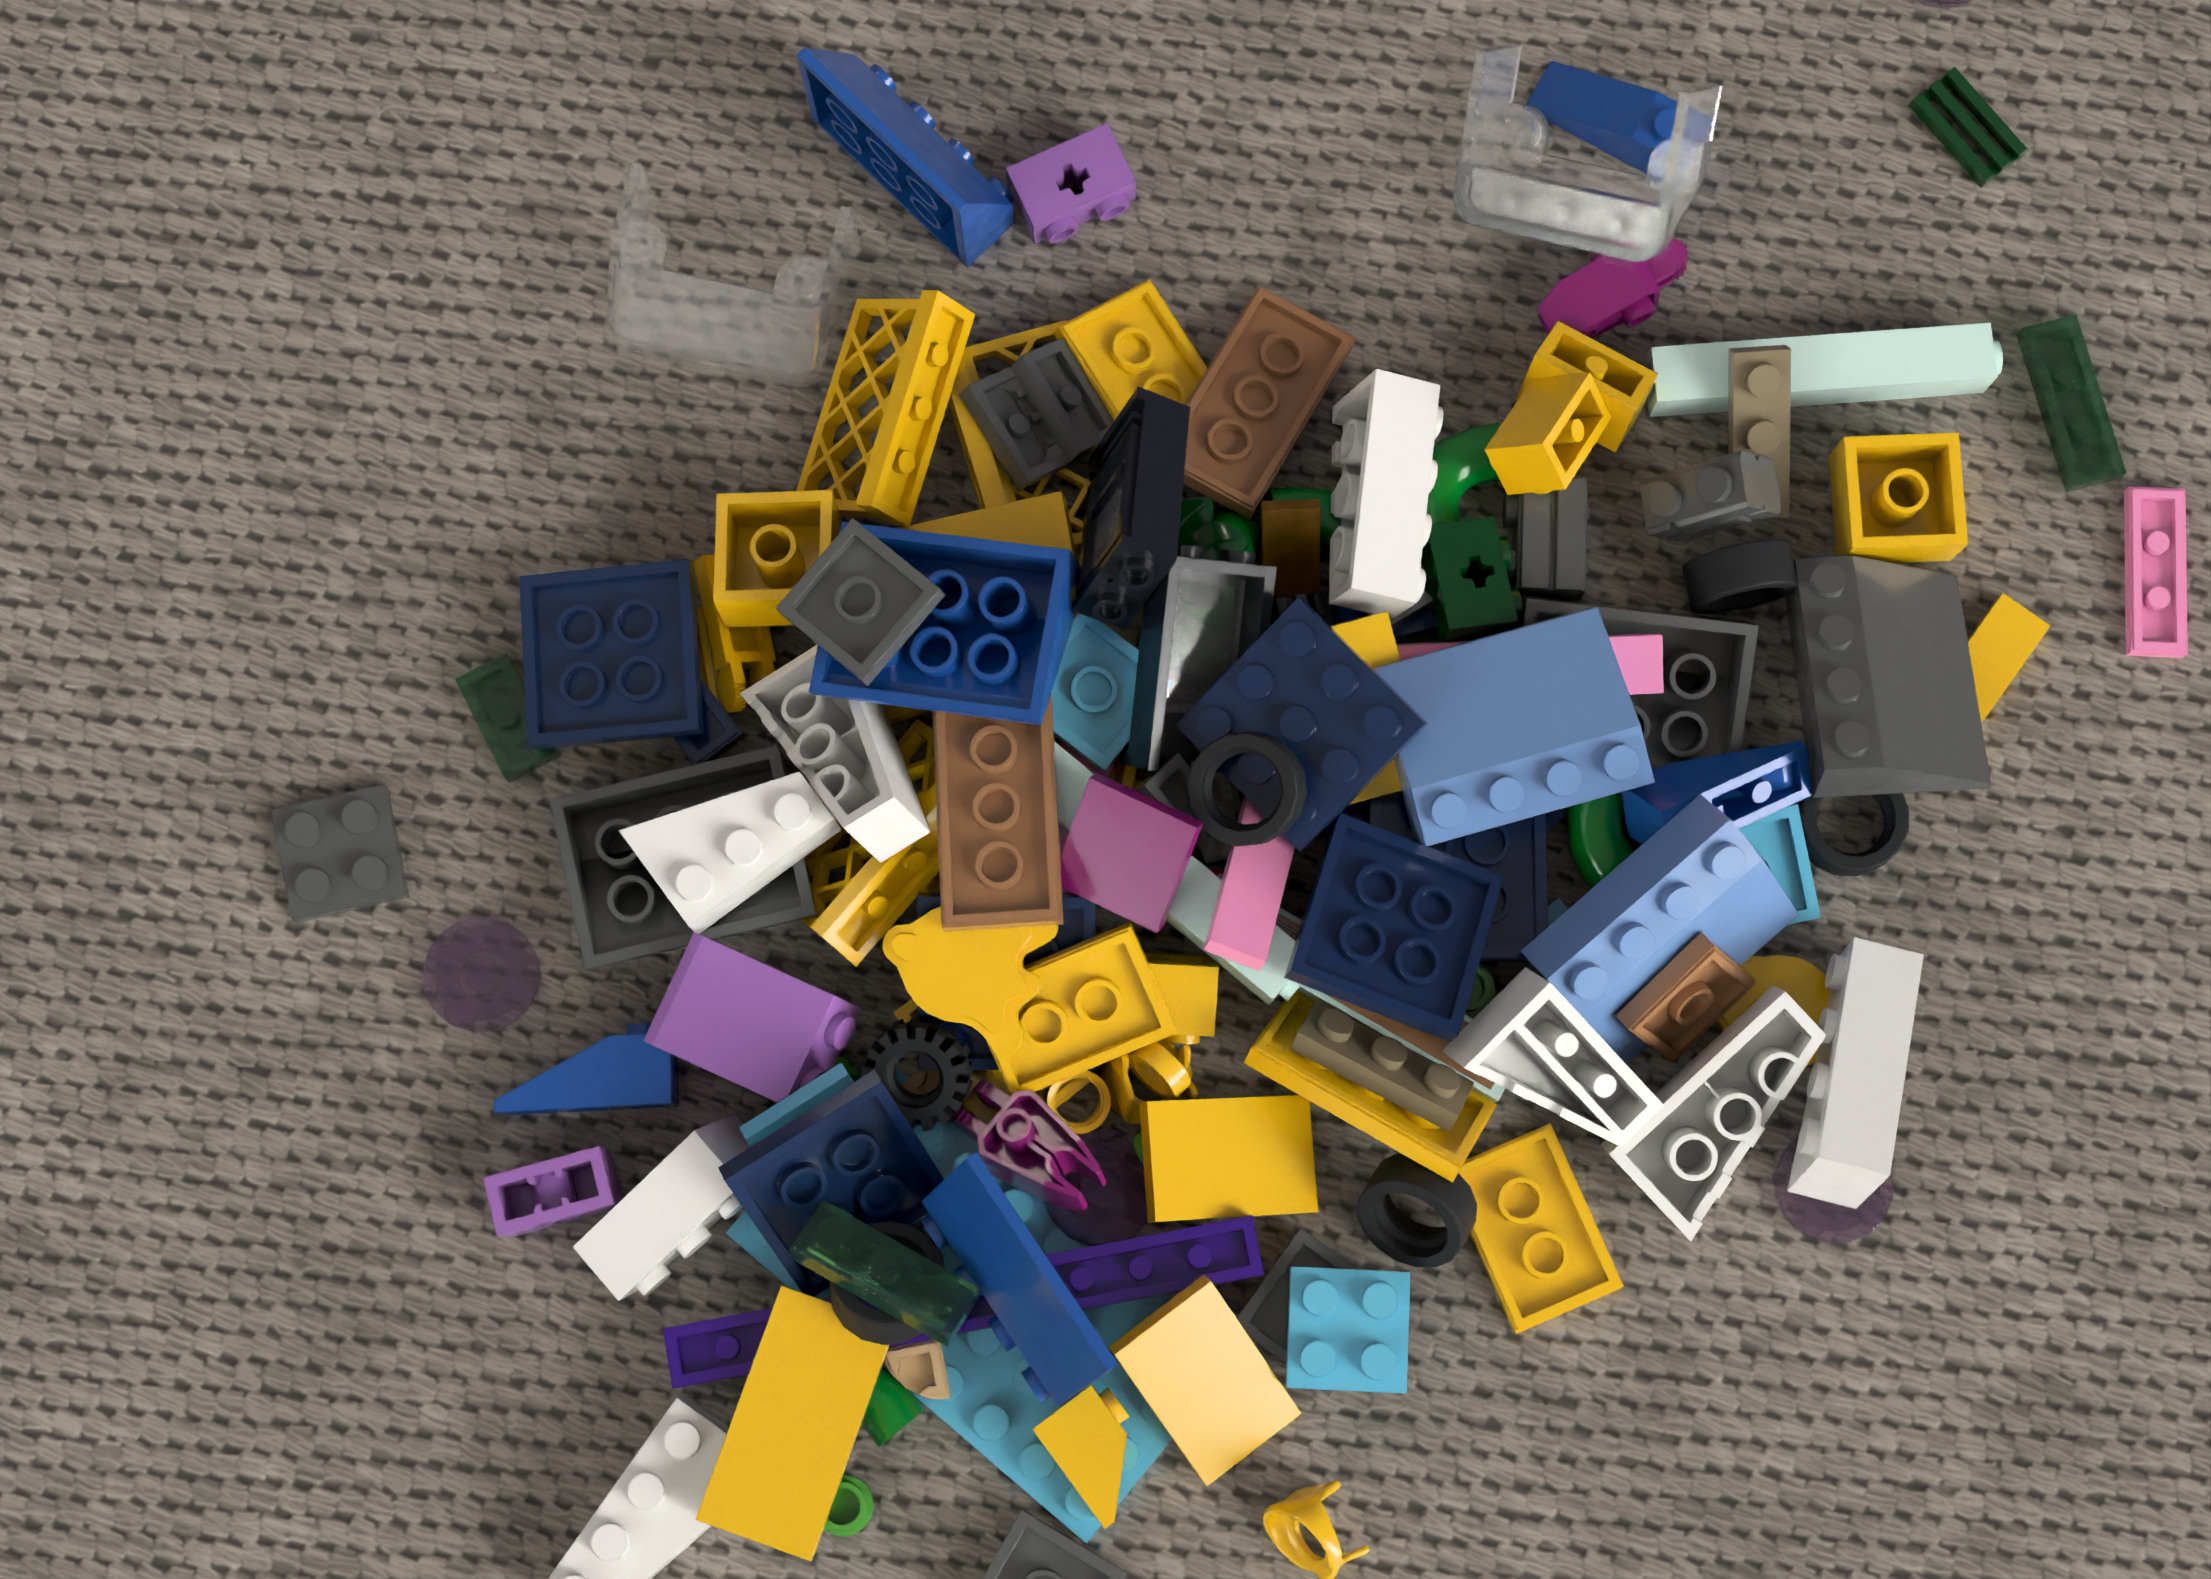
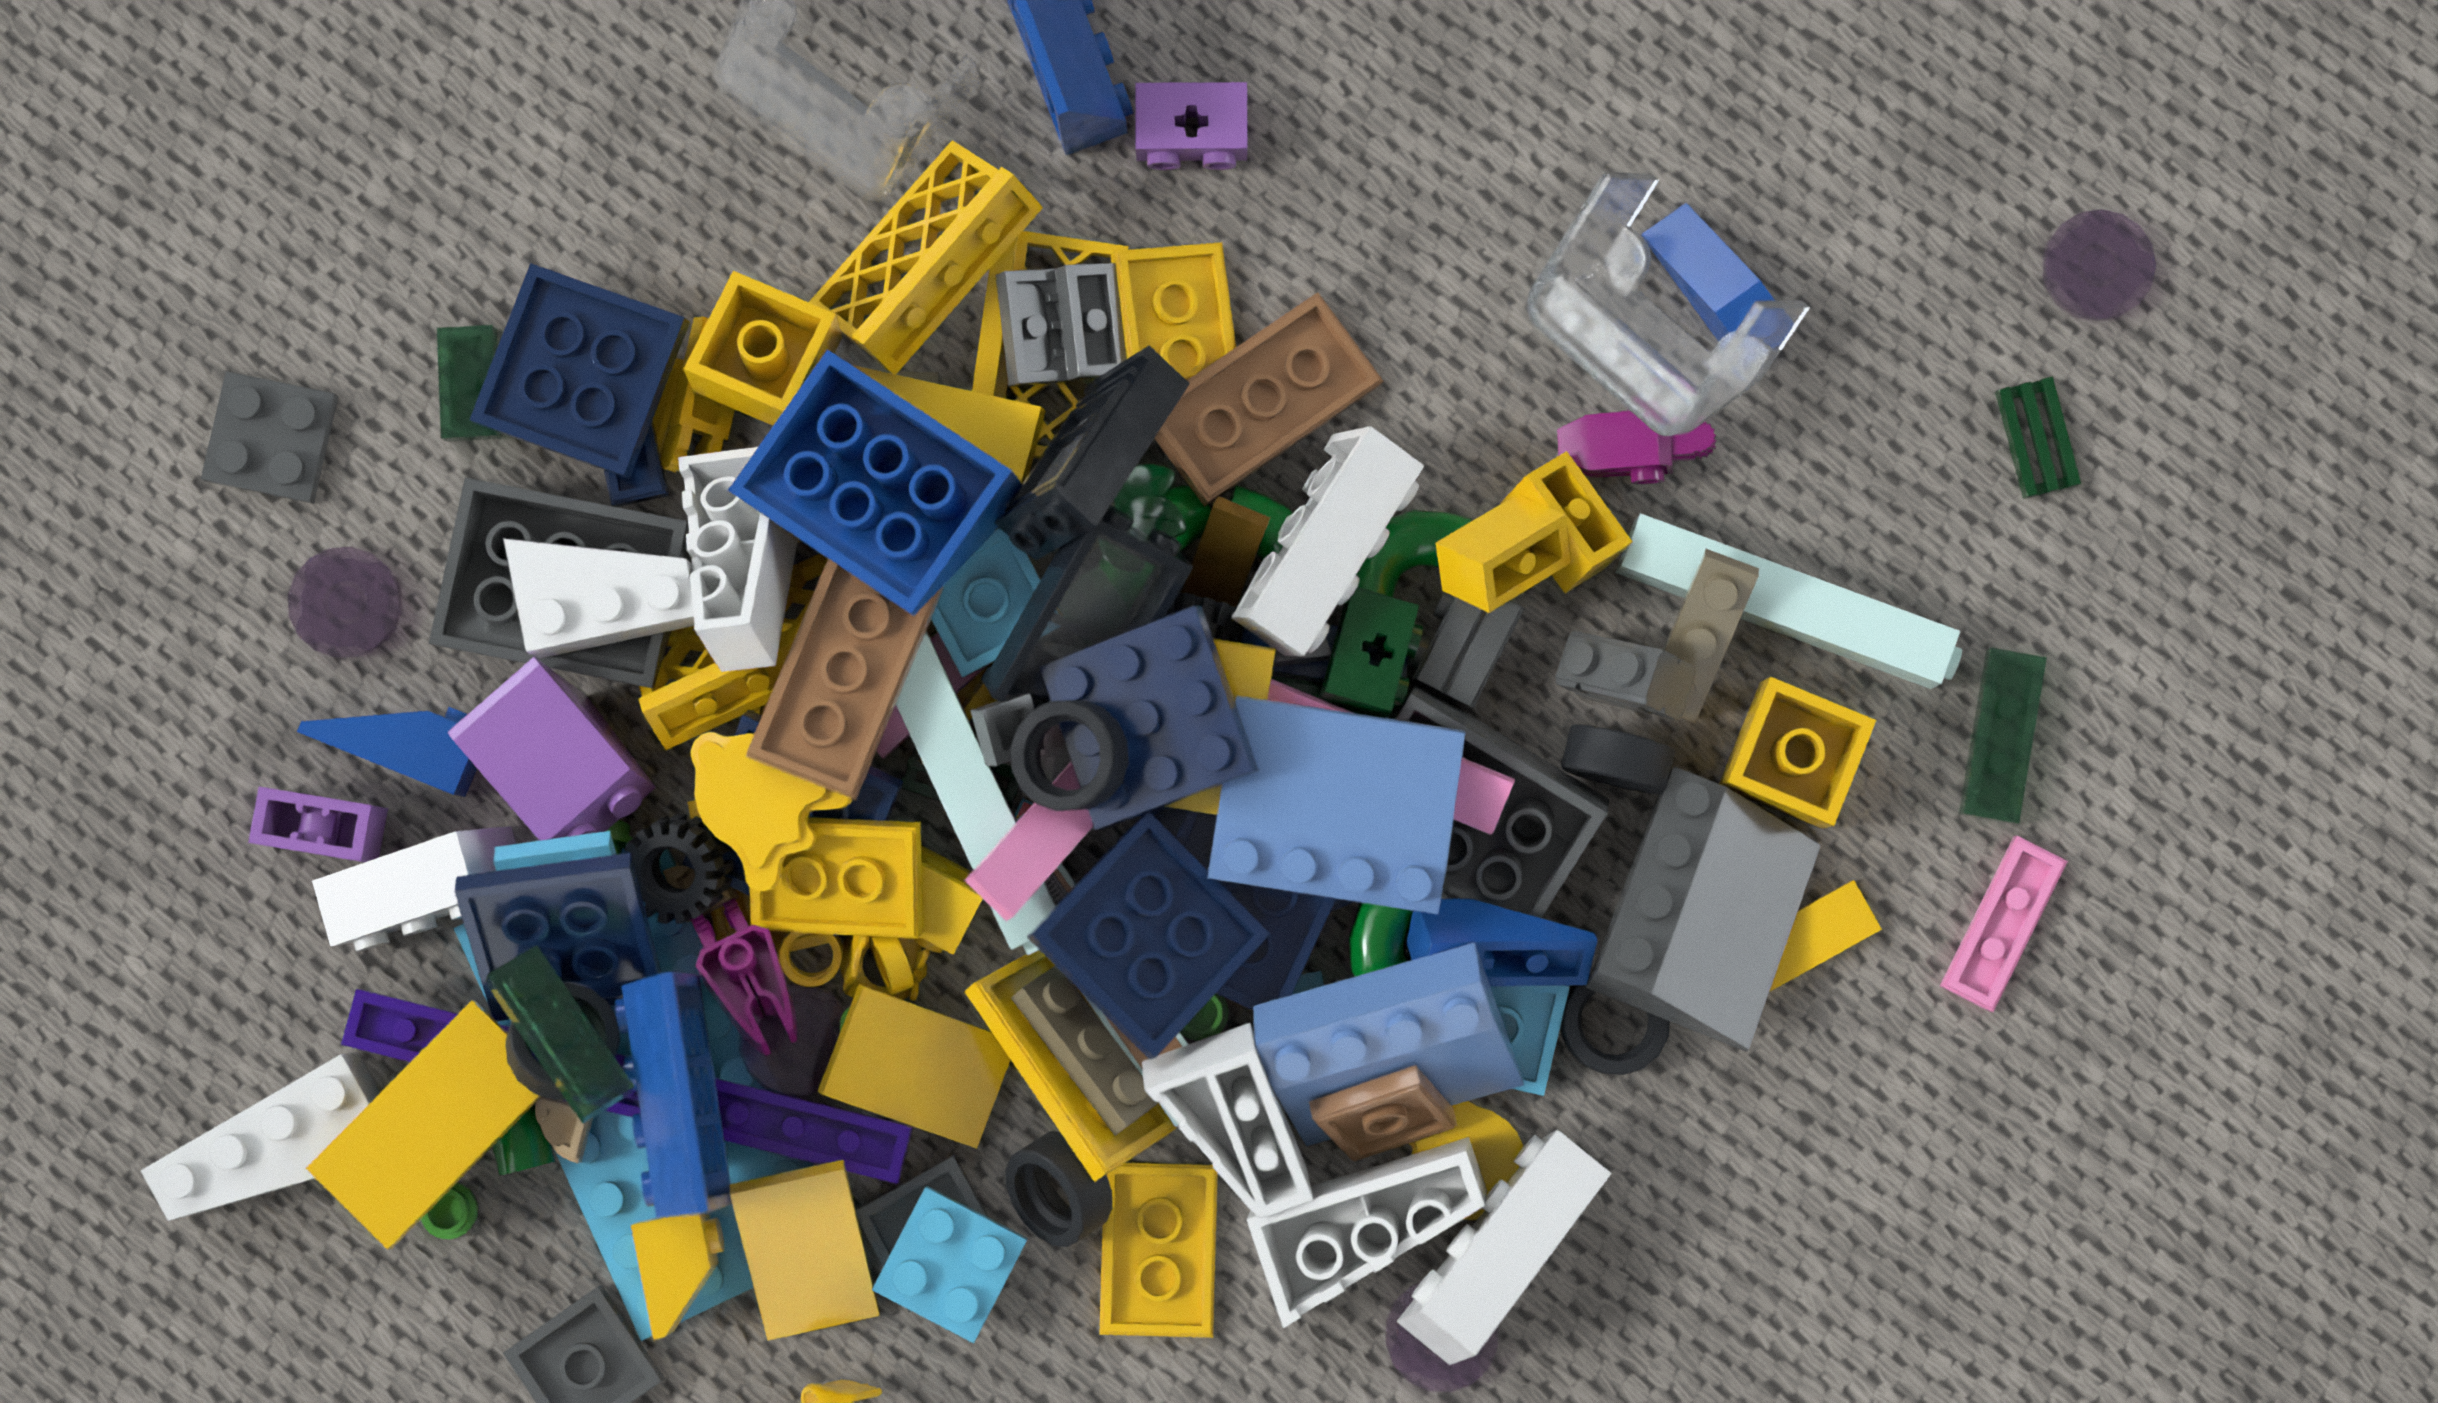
camera: 25 degrees right, 5 degrees up
dark grey plate [775,518,945,686] -> none
magenta tile [1060,773,1204,933] -> none

